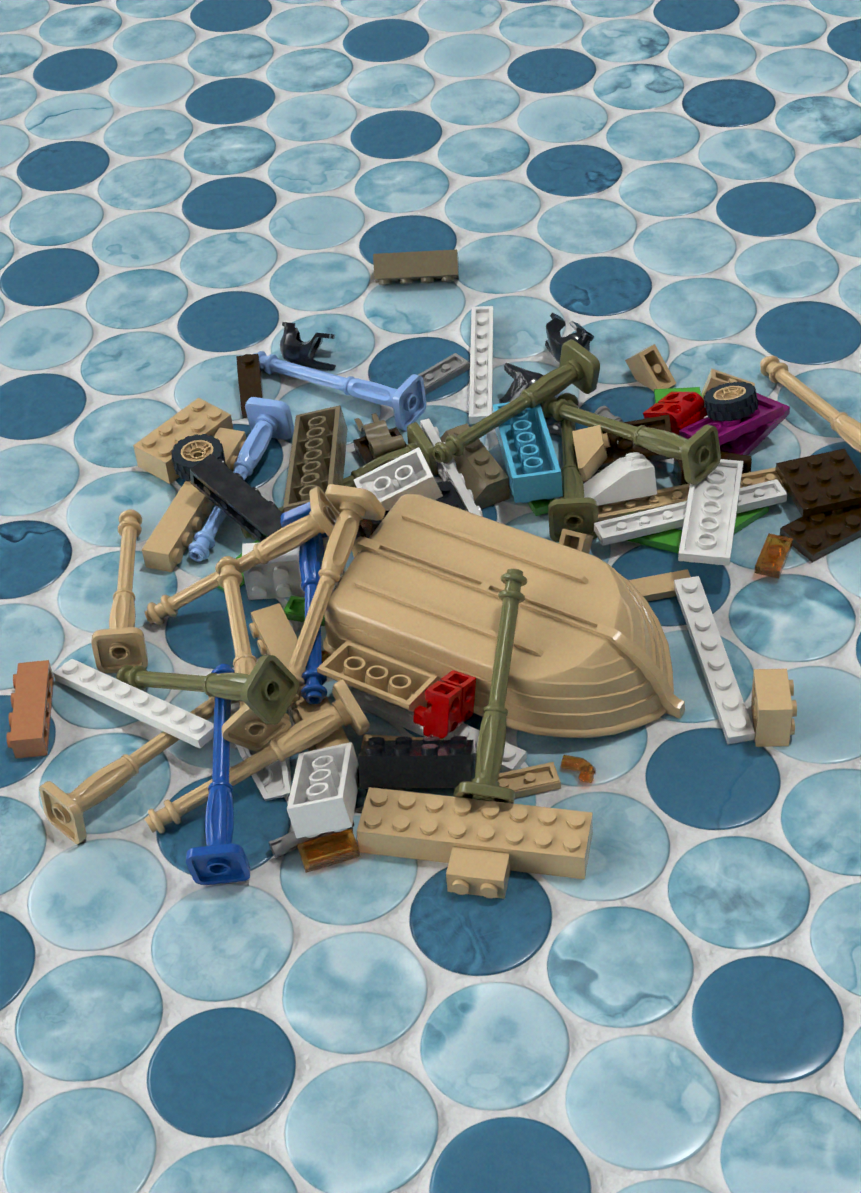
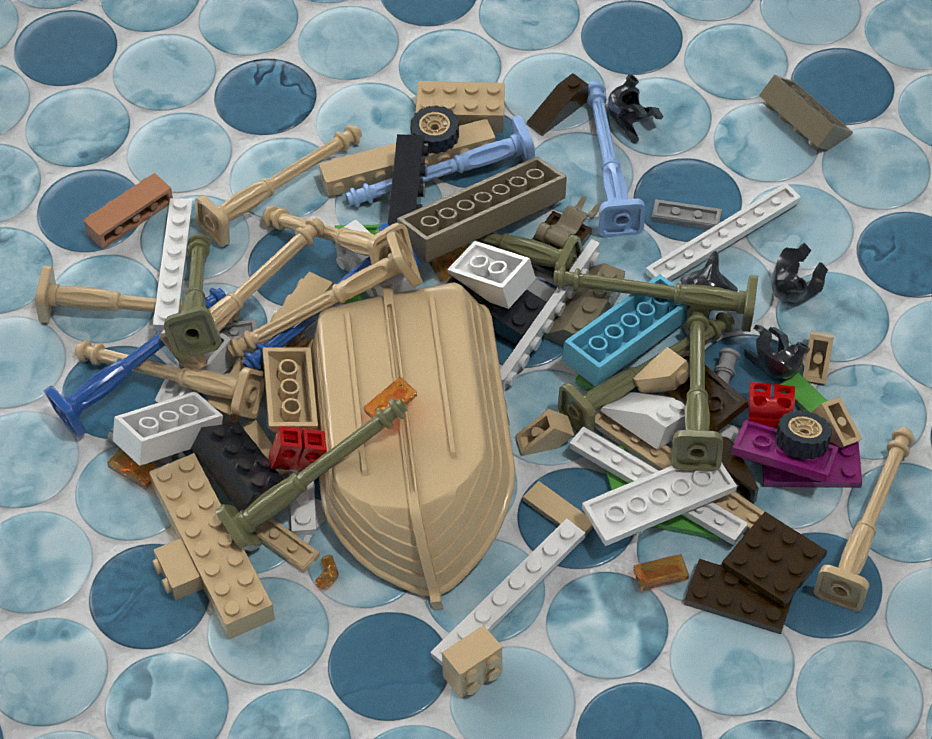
camera: 50 degrees right, 10 degrees up
none -> clear orange plate [363,377,418,418]
none -> black piece [744,325,810,380]

